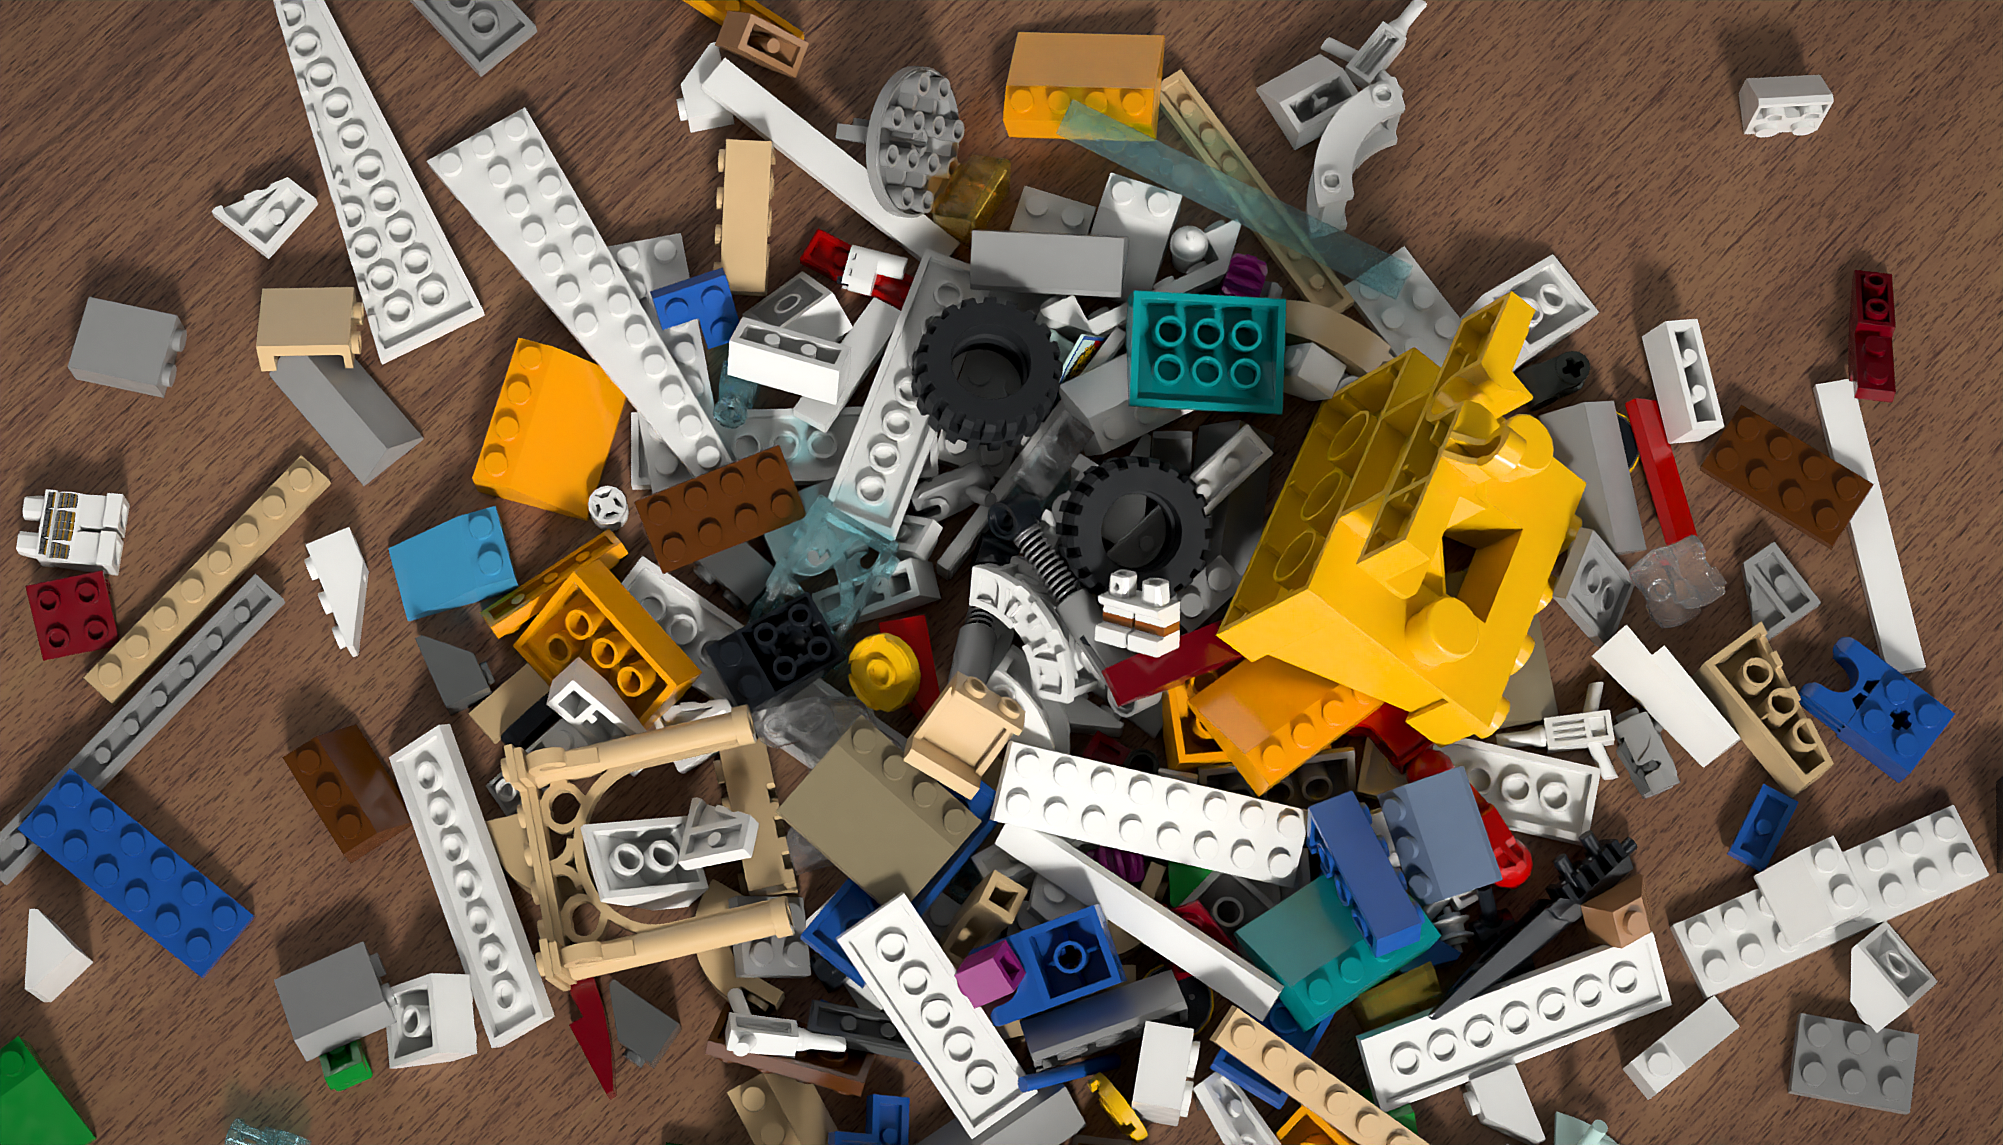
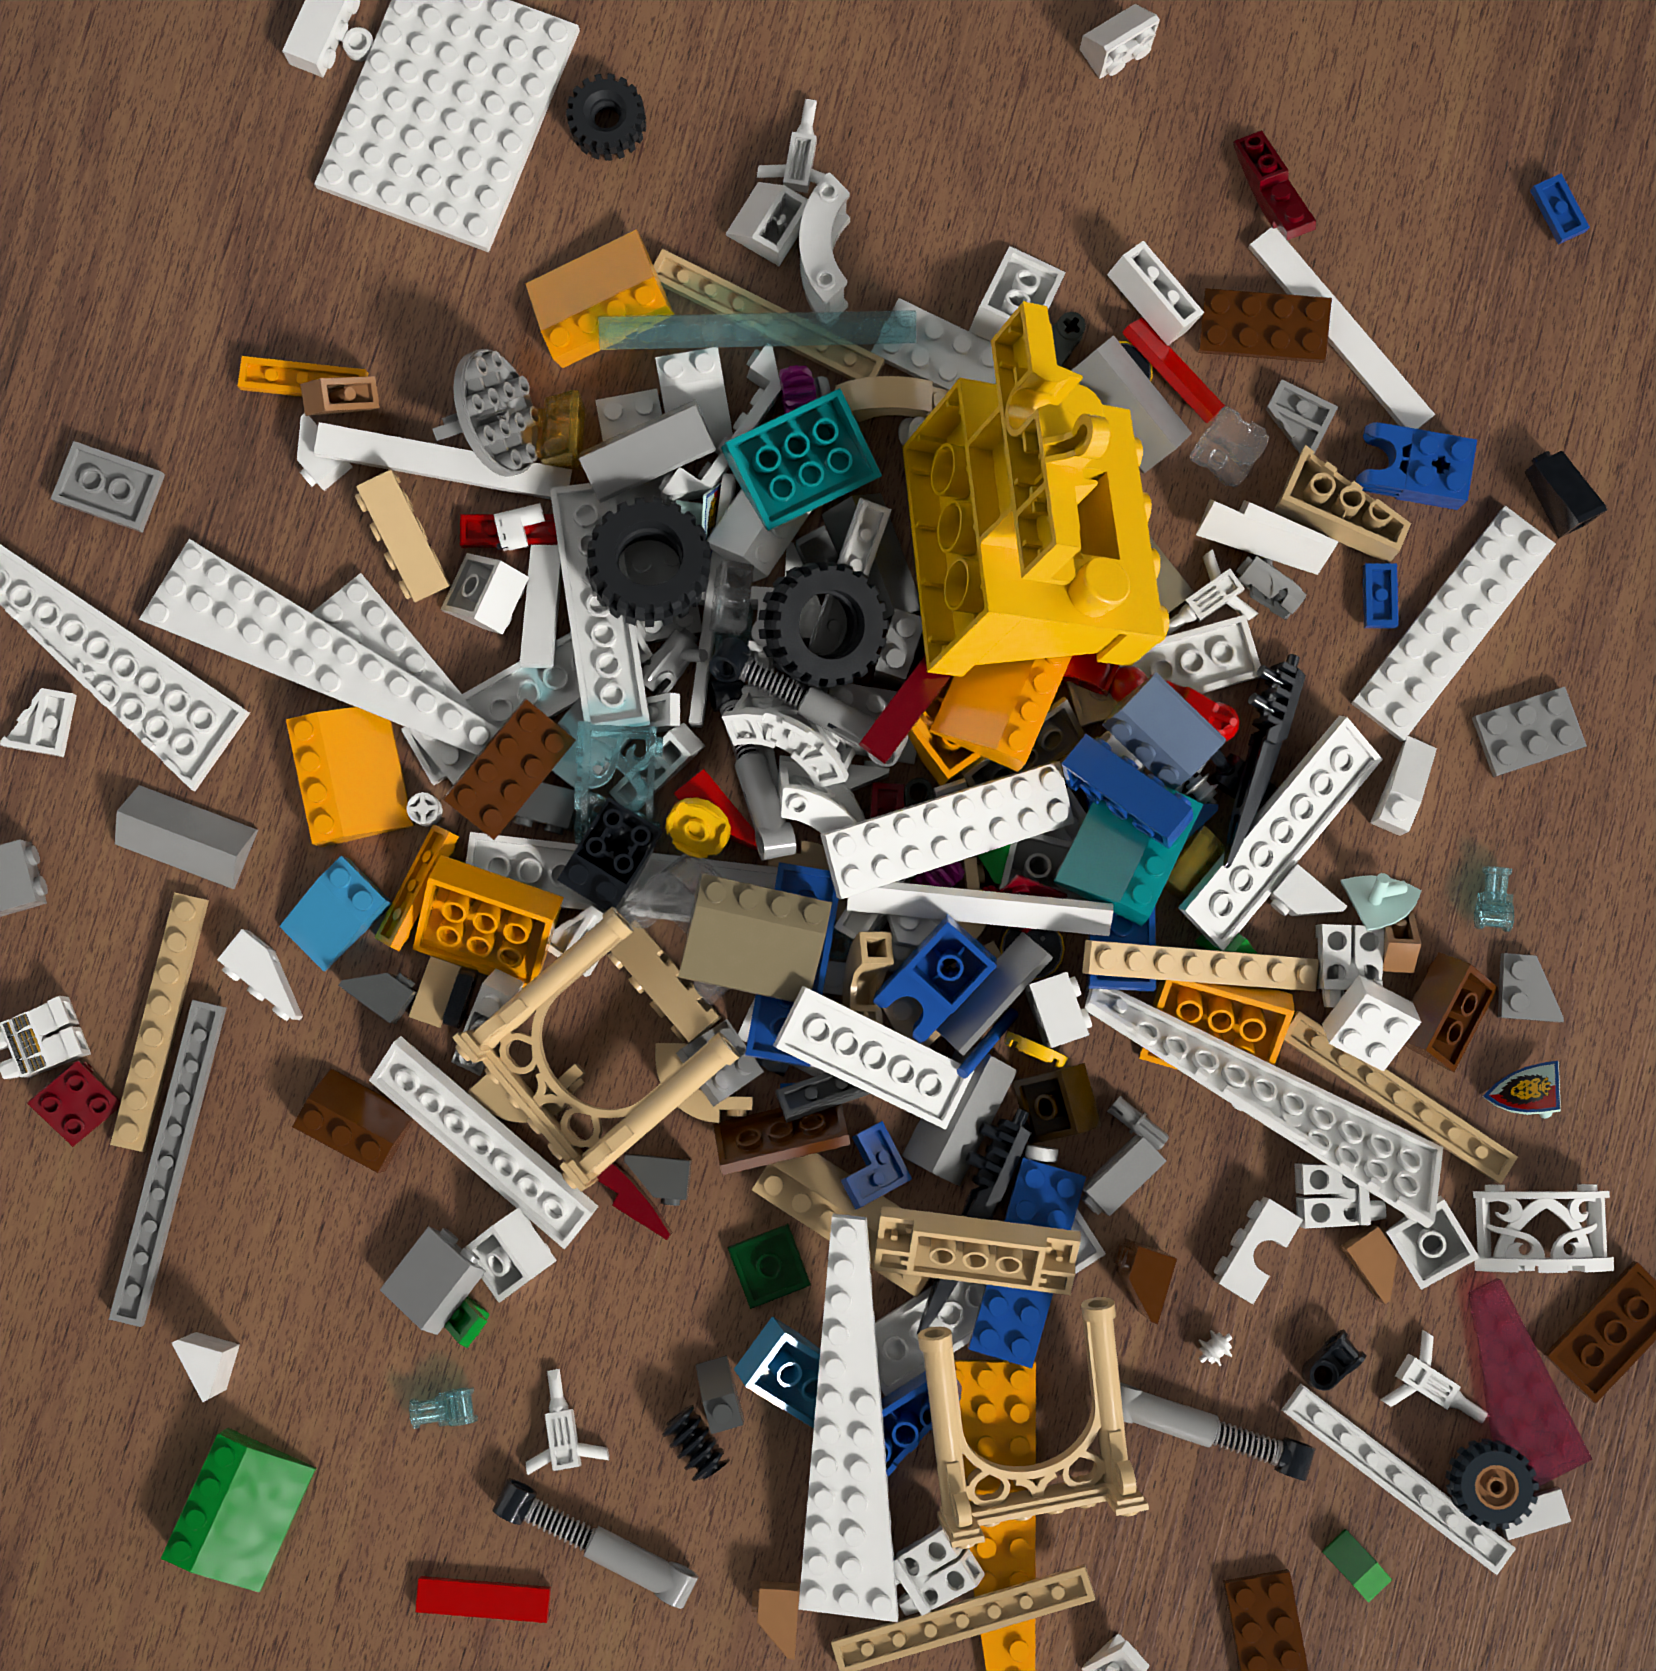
camera: 25 degrees left, 10 degrees up
blue plate [18,768,255,979] -> none
tan panel [256,287,364,371] -> none
white slope [547,657,647,777] -> none
white slope [580,816,709,911] -> none
blue plate [650,268,739,349] -> none
white wing [677,798,759,870] -> none
clear light blue connector [713,360,761,429] -> none
white piece [725,988,846,1058] -> none
white brick [728,317,852,405] -> none
tan panel [903,671,1026,800] -> none
magenta brick [954,939,1026,1009] -> none
white hips [1094,569,1180,658] -> none
white piece [1170,226,1208,273] -> none
white slope [1283,342,1347,401] -> none
light grey plate [1552,527,1636,647] -> none
medium nougat slope [1581,874,1652,949] -> none
white slope [1754,835,1871,948] -> none
white slope [1850,921,1938,1033] -> none

